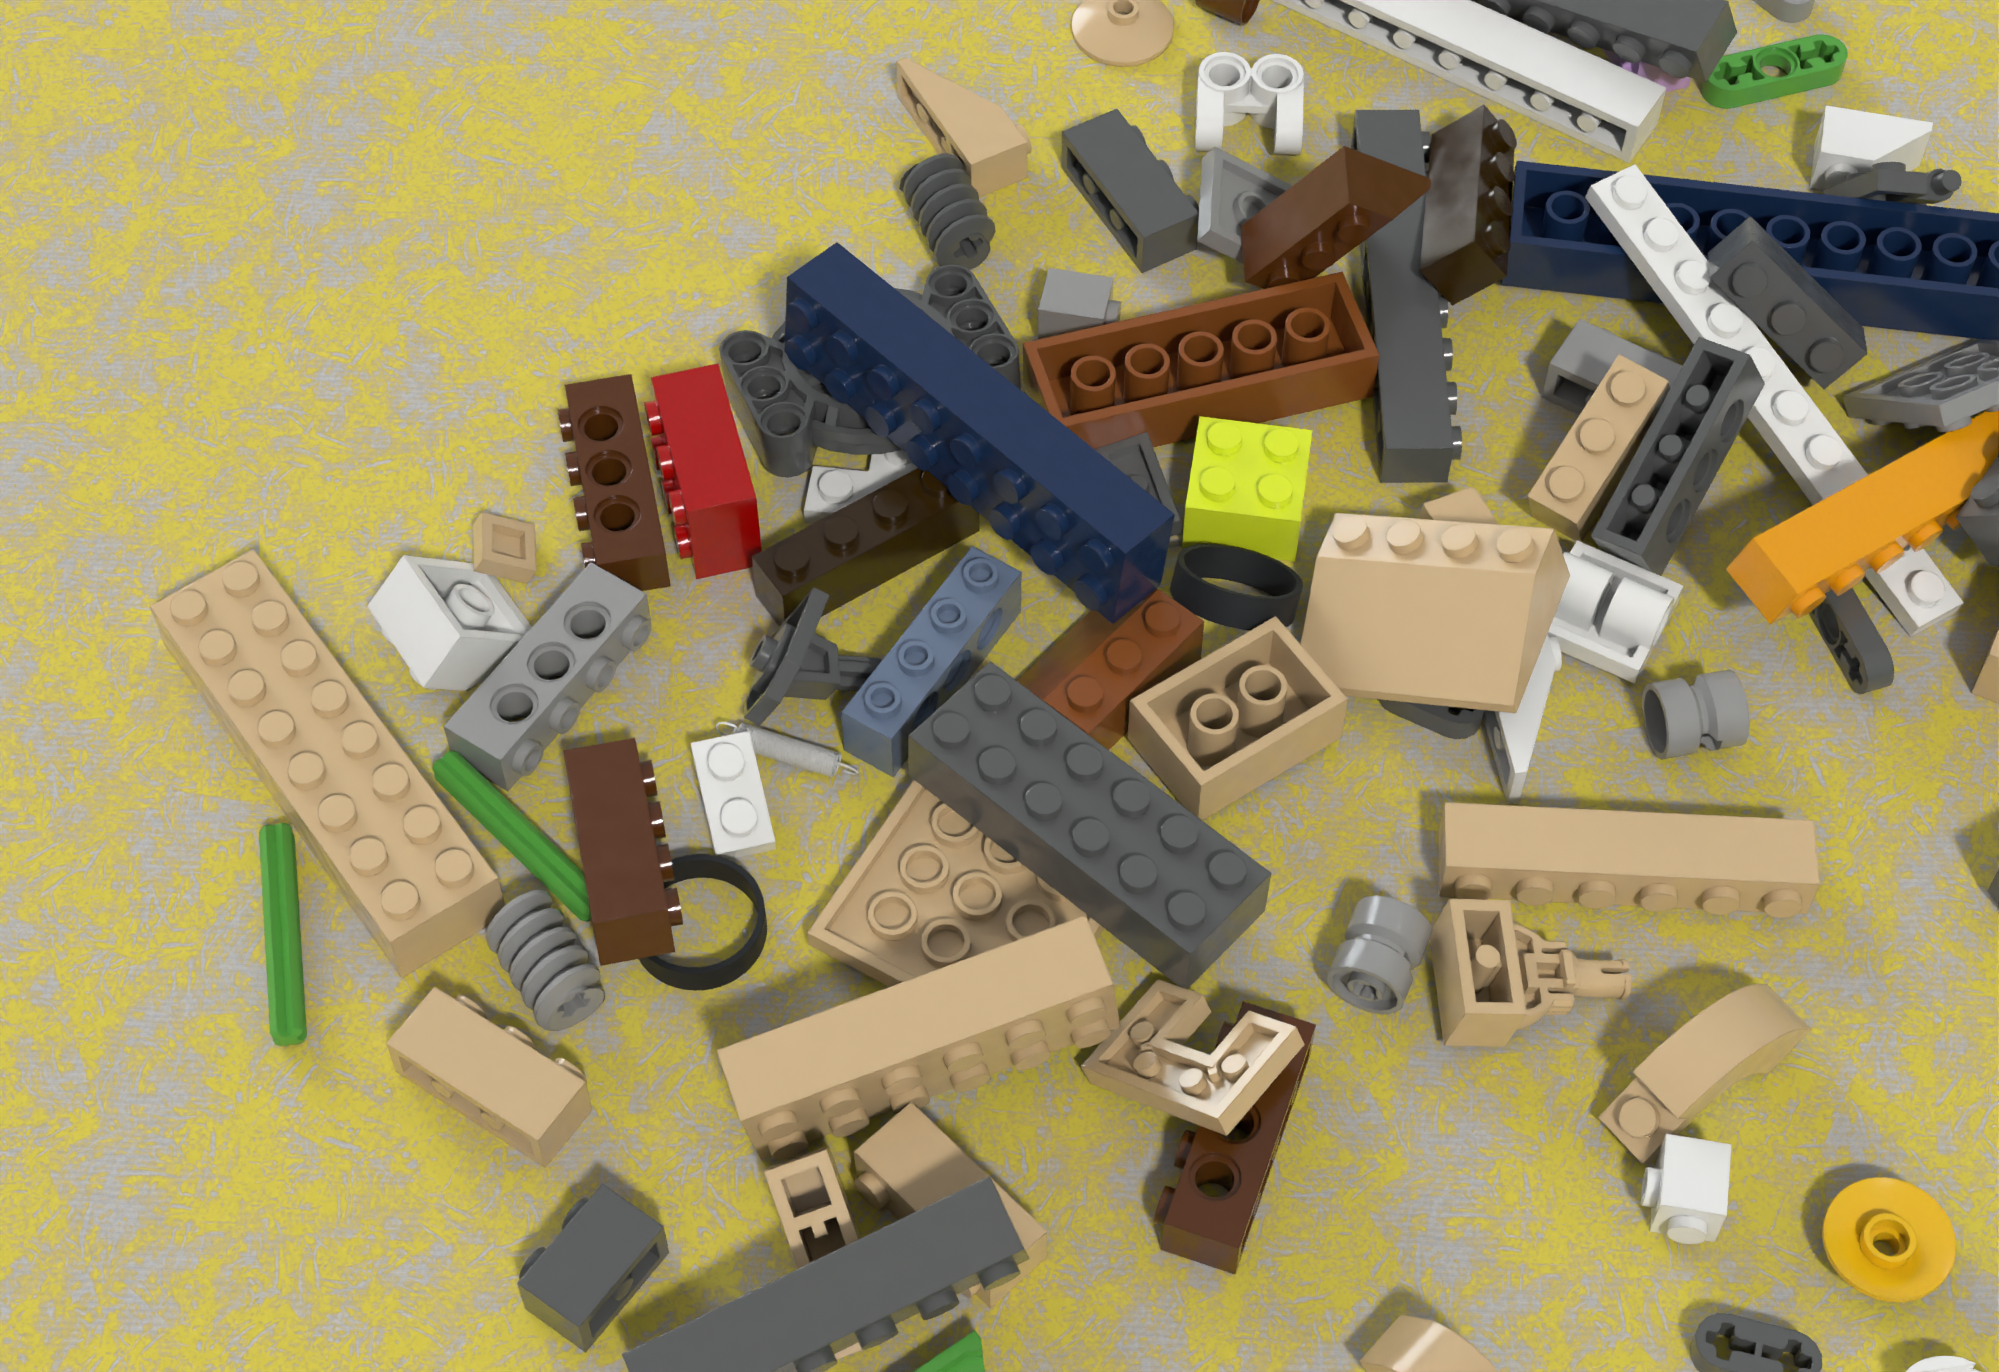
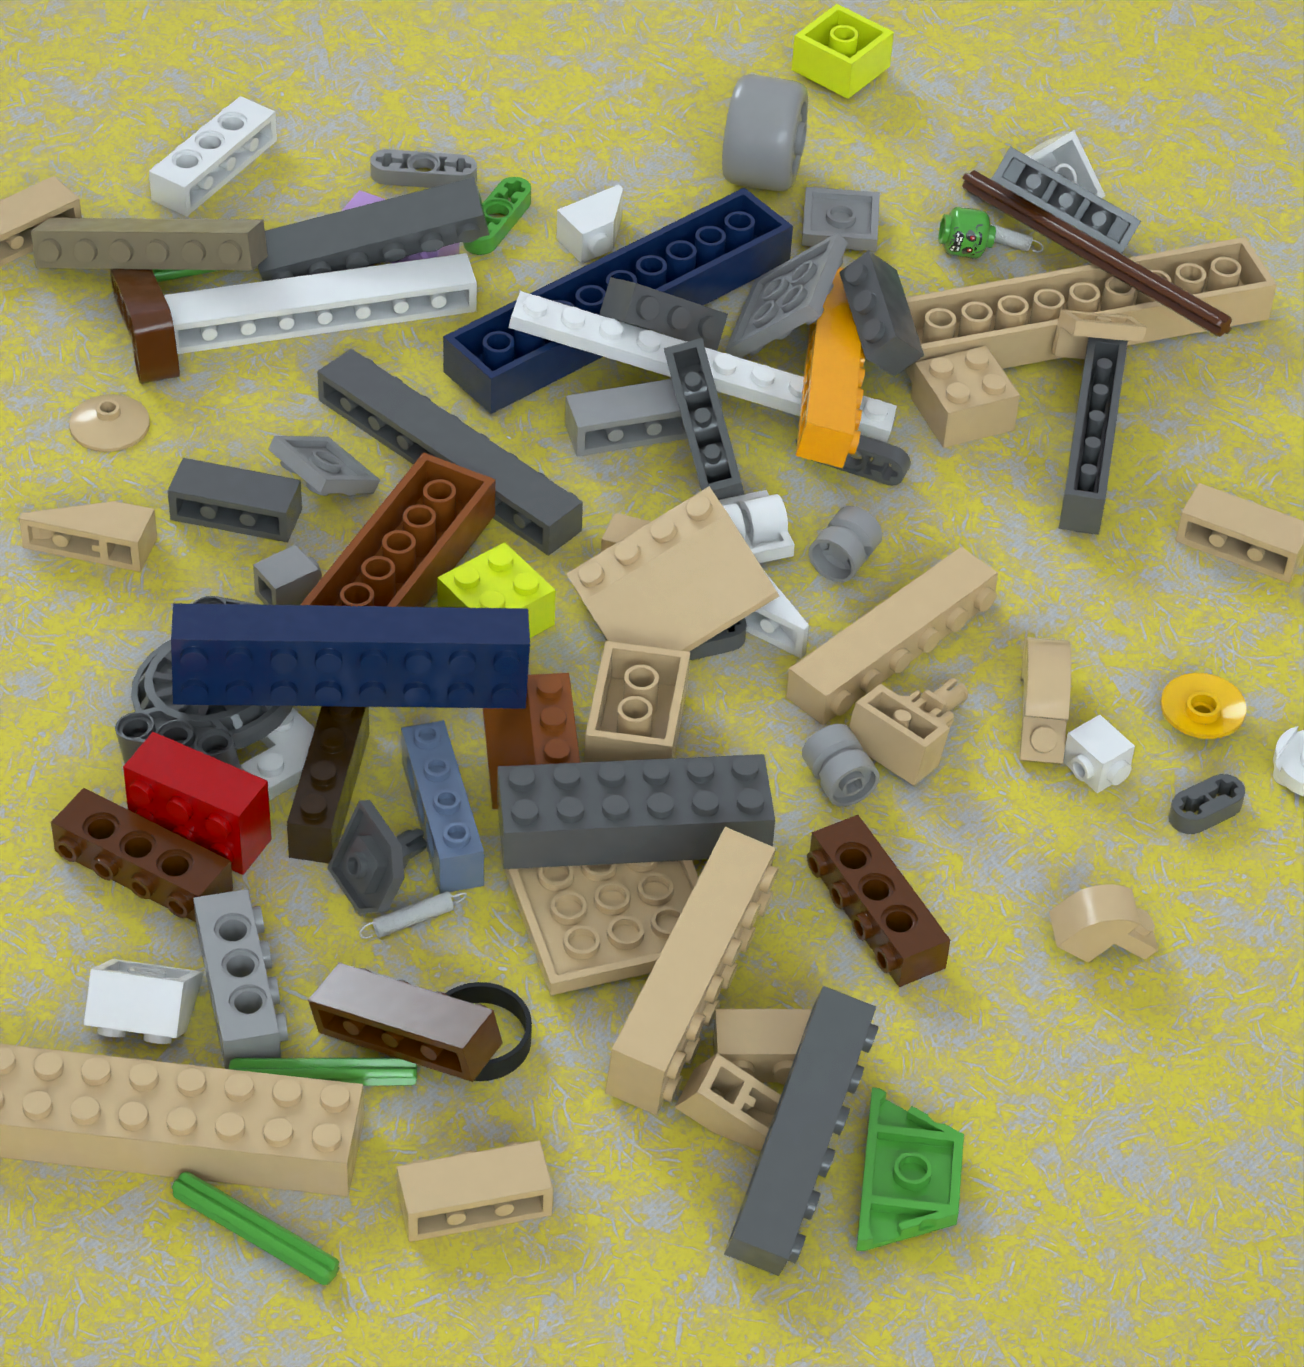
camera: 50 degrees left, 10 degrees down
tan tile [473,512,537,584] -> none
light grey piece [485,889,605,1031] -> none
dark grey brick [517,1183,669,1353] -> none
white plate [690,731,776,860] -> none
dark grey piece [899,153,996,270] -> none
tan plate [1081,979,1305,1136] -> none
black tyre [1170,544,1303,631] -> none
white piece [1195,52,1304,155] -> none
reddish brown slope [1241,146,1432,289] -> none
dark brown brick [1420,105,1517,306] -> none
tan brick [1527,354,1670,542] -> none
dark grey plate [1824,162,1962,205] -> none

